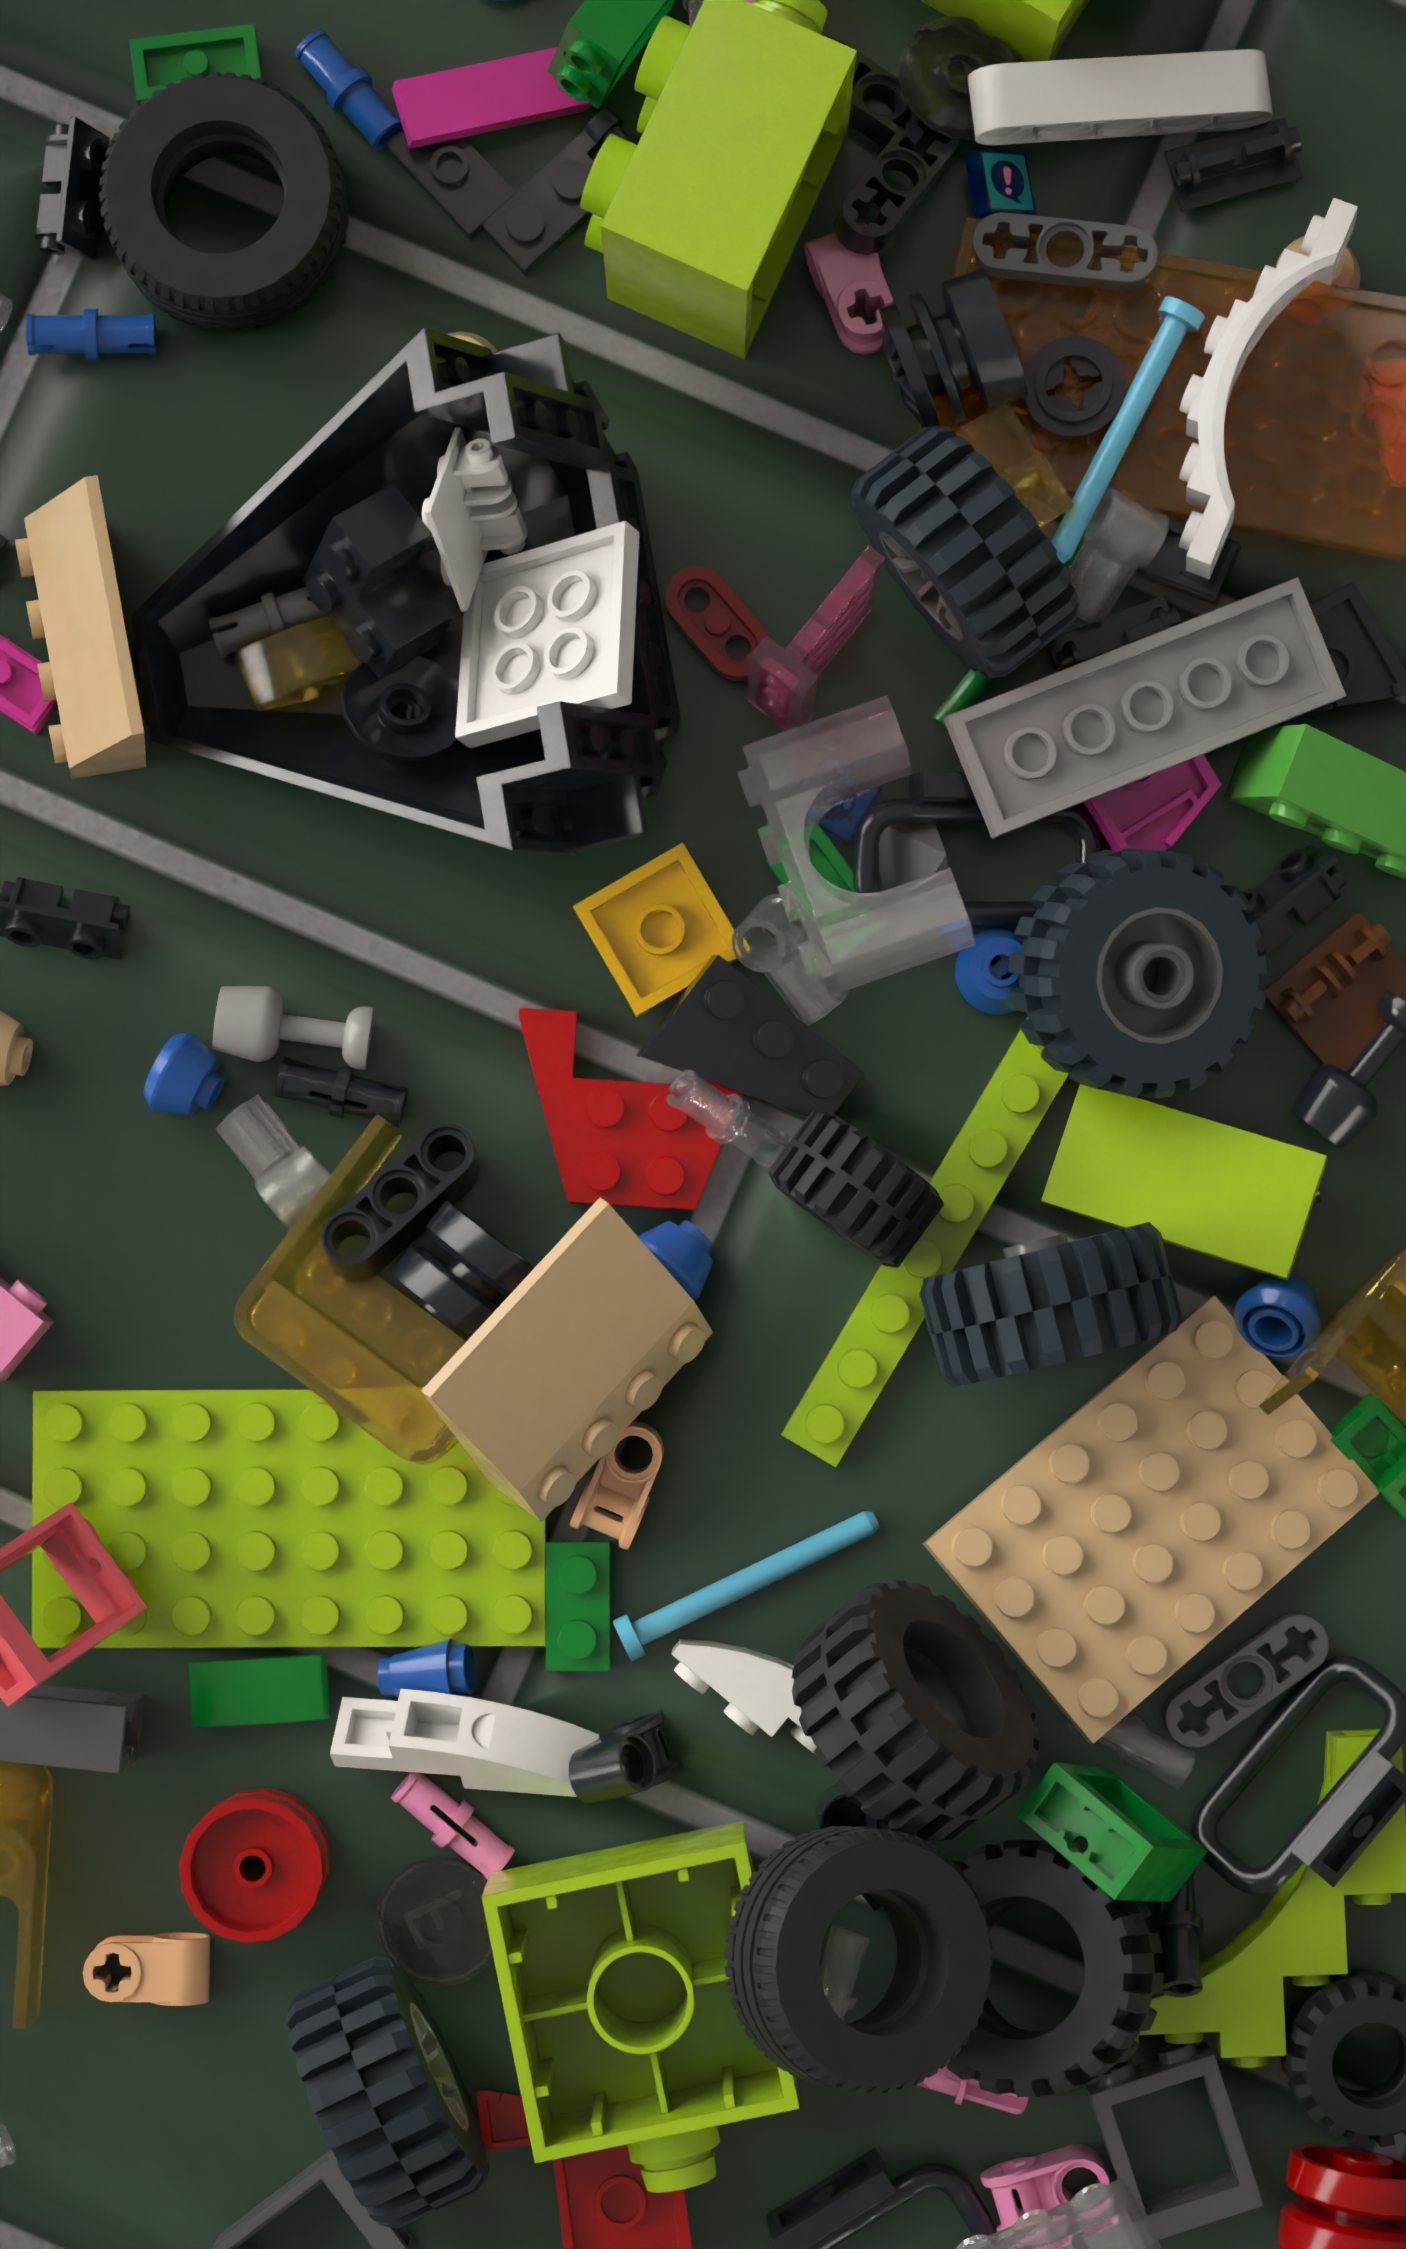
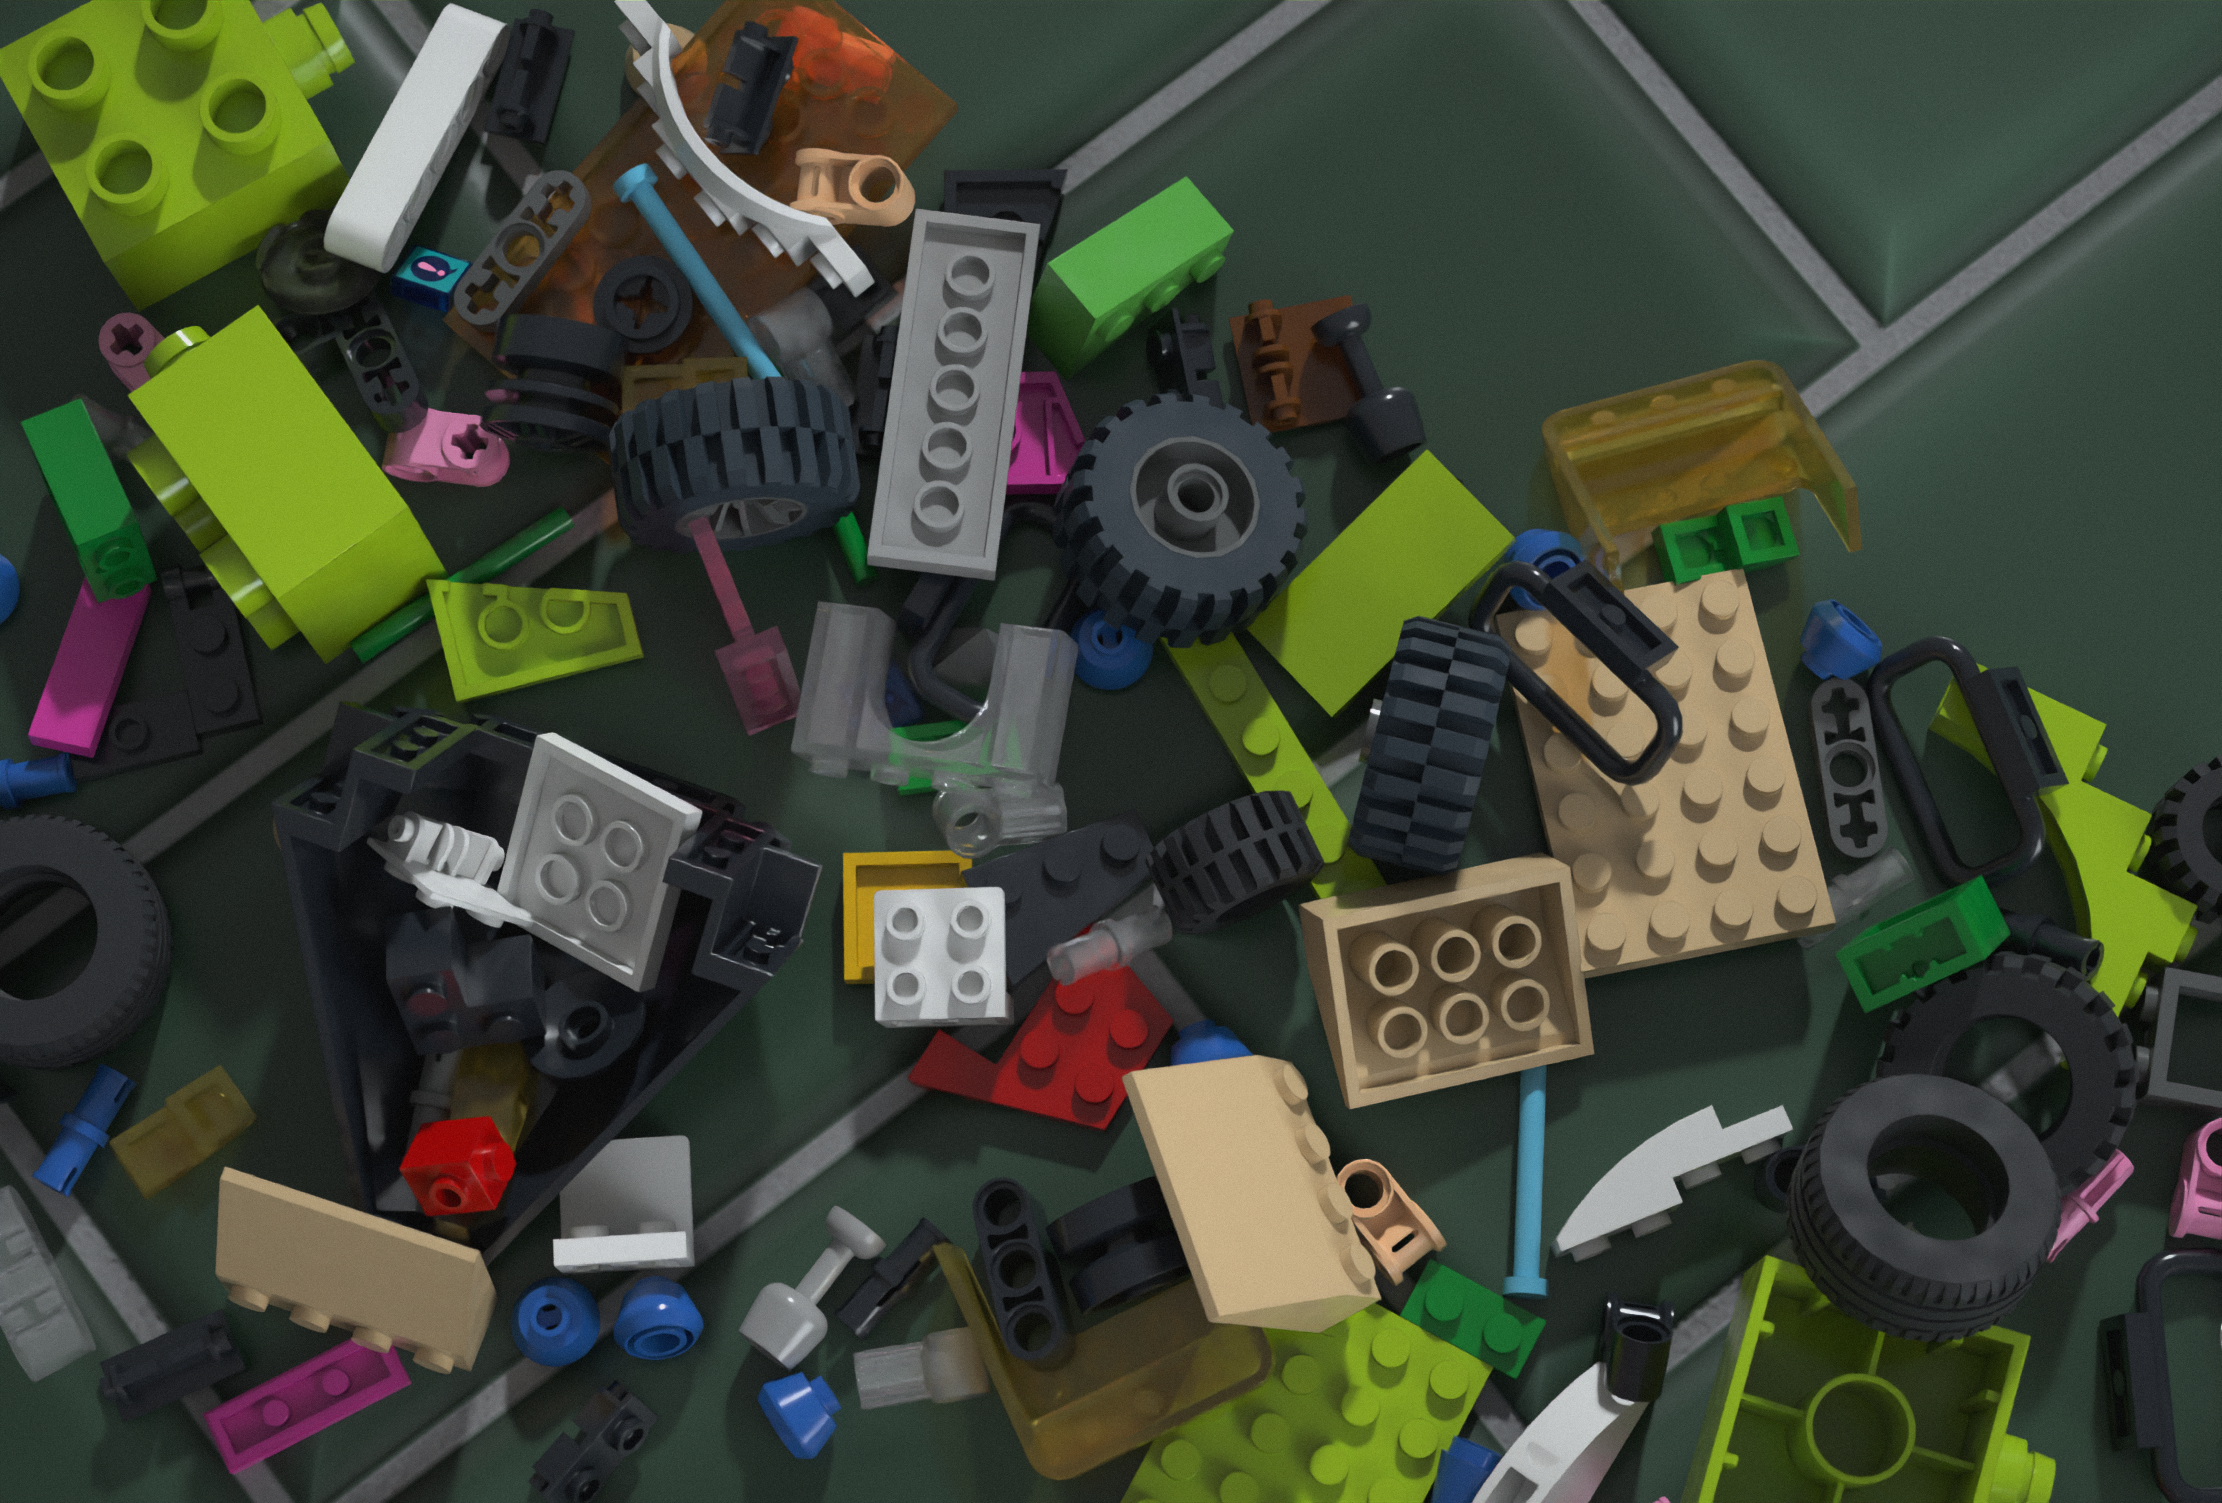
camera: 60 degrees left, 10 degrees down
dark red plate [665,566,770,681] -> none
black tyre [792,1580,1040,1841] -> none
none -> clear yellow slope [109,1064,257,1200]
none -> green bar [349,505,575,663]
none -> red brick [399,1116,517,1216]
none -> lime wing [426,579,644,704]
none -> blue cone [511,1277,600,1367]
none -> white bracket [553,1135,695,1275]
none -> blue cone [613,1276,704,1360]
none -> black hinge [703,21,799,156]
none -> light nougat piece [790,148,915,227]
none -> white bracket [874,887,1014,1028]
none -> tan slope [1298,852,1594,1109]
none -> black bar [1468,559,1683,786]
none -> blue cone [1799,599,1883,681]

